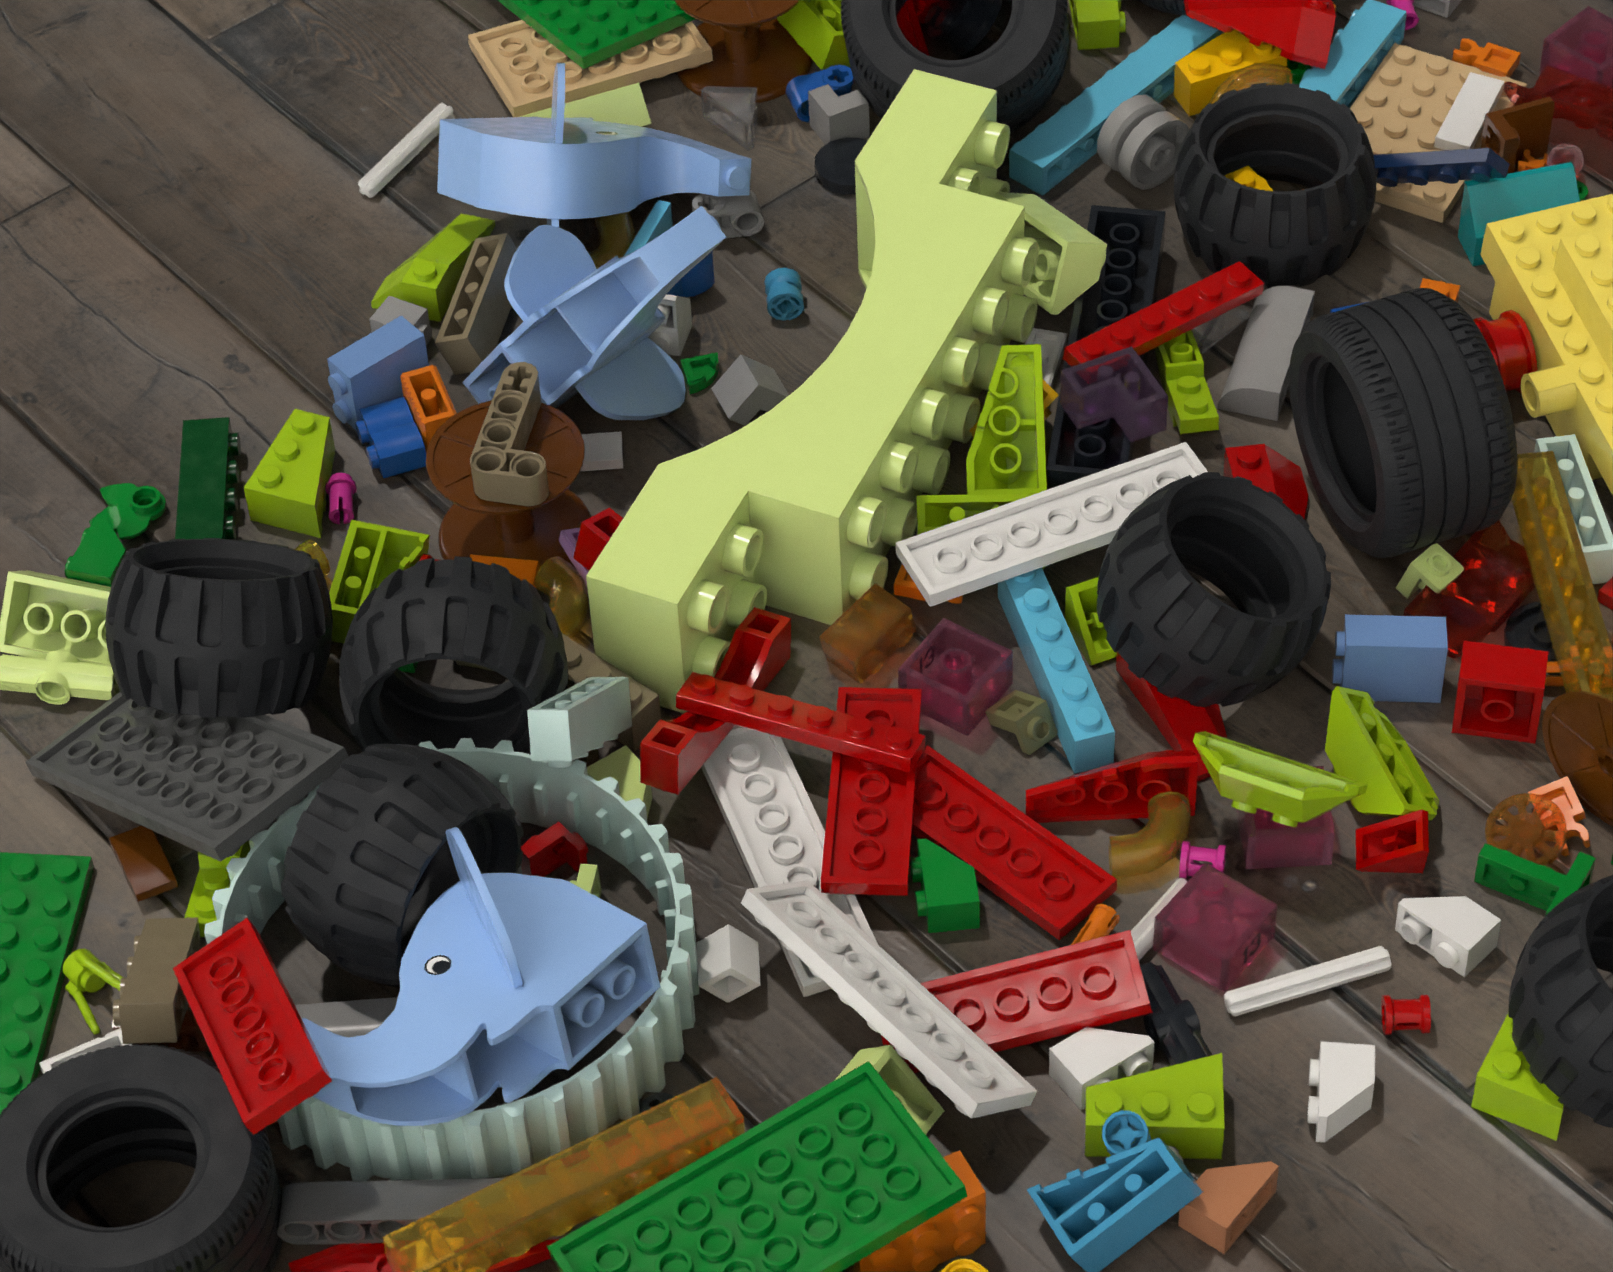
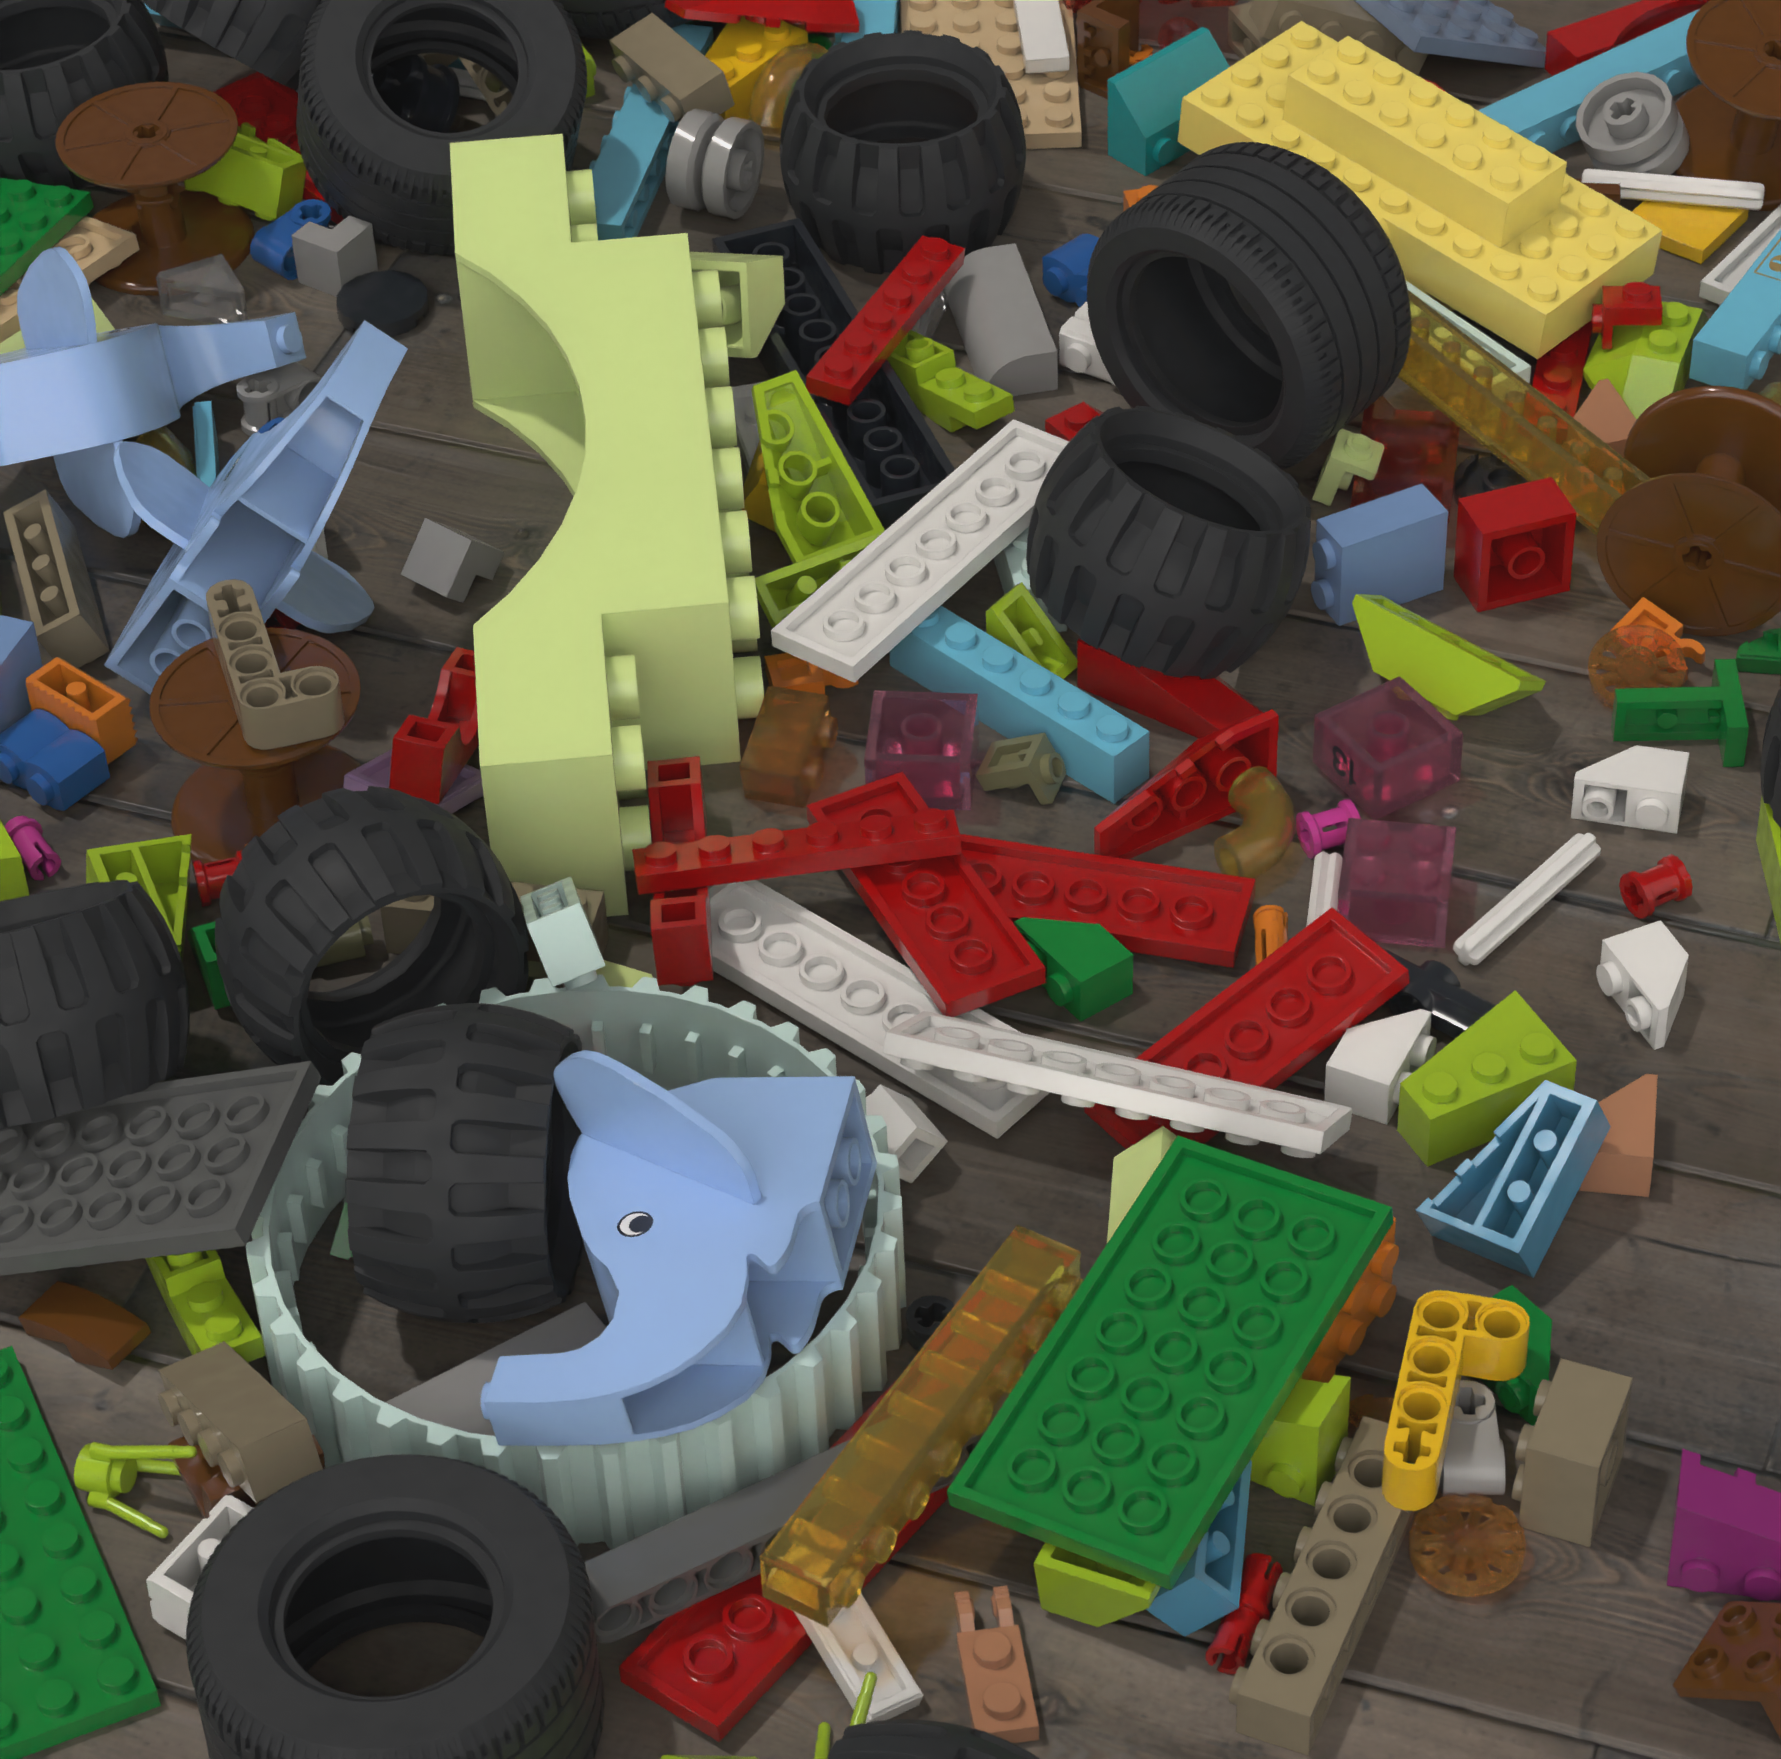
camera: 30 degrees left, 5 degrees down
red plate [172,917,332,1135] -> none
green tile [681,352,719,395] -> none
dark azure wheel [764,268,804,321] -> none
clear purple brick [1060,346,1168,442] -> none
dark azure wheel [1102,1110,1151,1156] -> none
lime wedge [1193,731,1368,827] -> none
red slope [1356,809,1429,873] -> none
dark blue plate [1373,148,1509,187] -> none
none -> dark tan brick [609,13,735,123]

